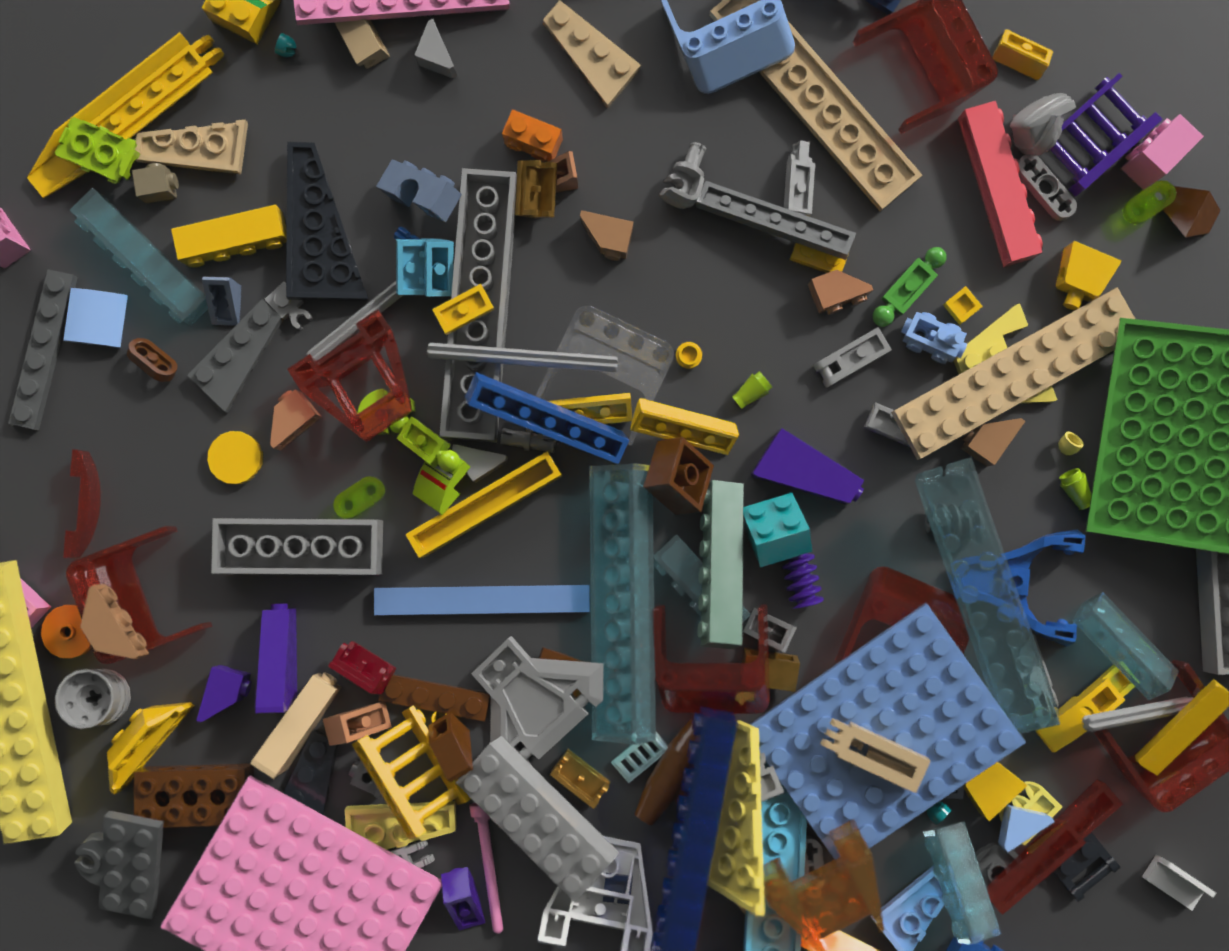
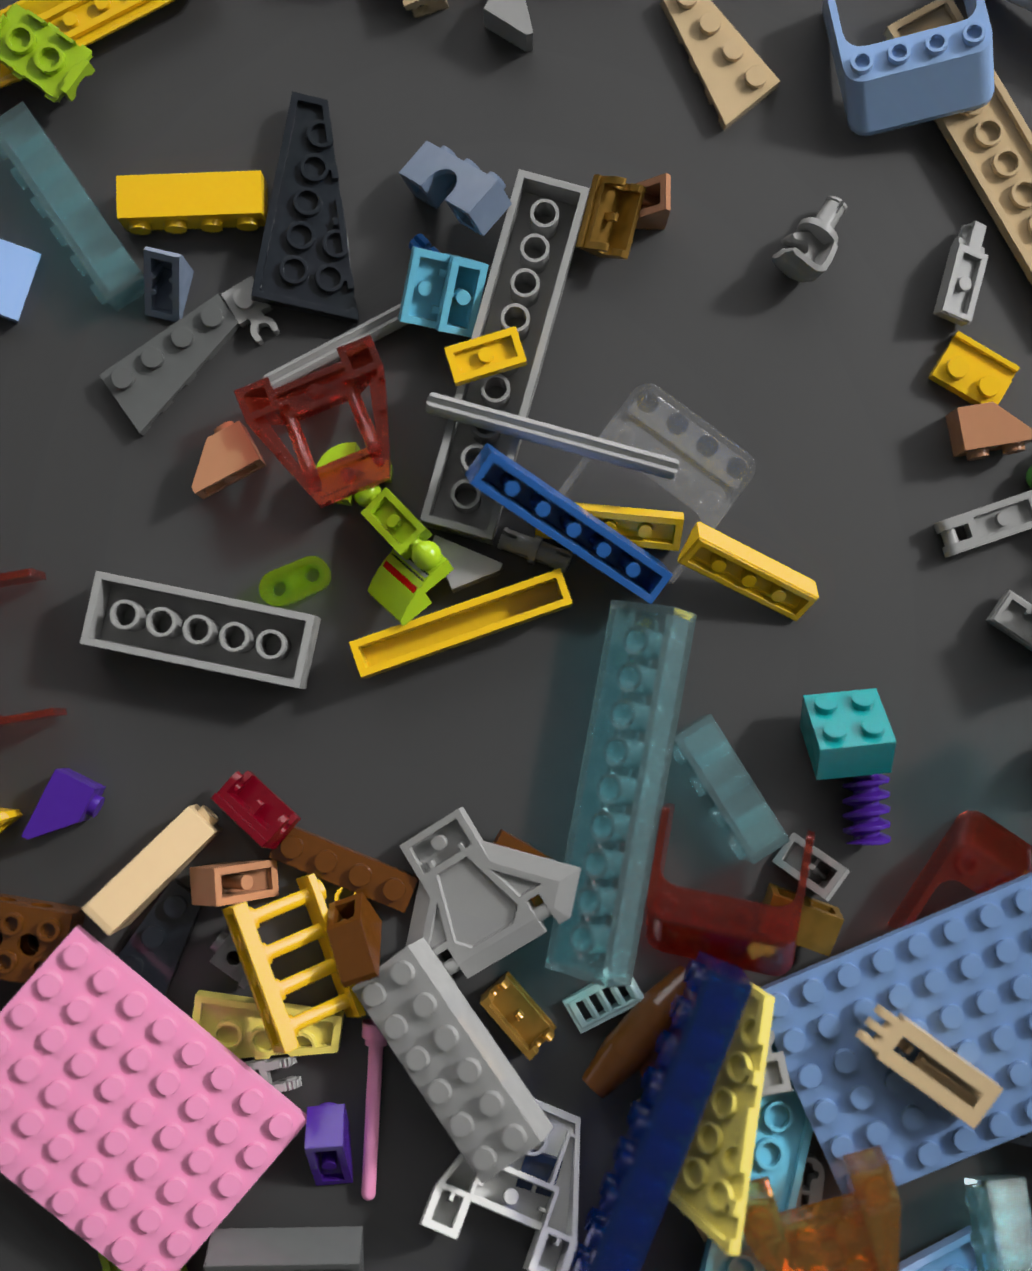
camera: 10 degrees right, 0 degrees up
reddish brown plate [127,338,177,382] -> none
dark tan brick [132,163,179,204] -> none
tan wing [135,120,248,174] -> none
yellow tile [207,431,263,484] -> none
dark purple slope [255,603,298,713] -> none
medium blue tile [374,585,590,615] -> none
orange brick [502,109,563,161] -> none
medium nougat slope [580,210,633,261] -> none
reddish brown brick [643,436,714,515] -> none
yellow plate [676,342,702,369] -> none
dark grey plate [696,181,856,260] -> none
sand green brick [698,480,743,649] -> none
lime cone [732,371,773,409] -> none
dark purple slope [750,428,864,504] -> none
teal hinge [926,801,951,825] -> none

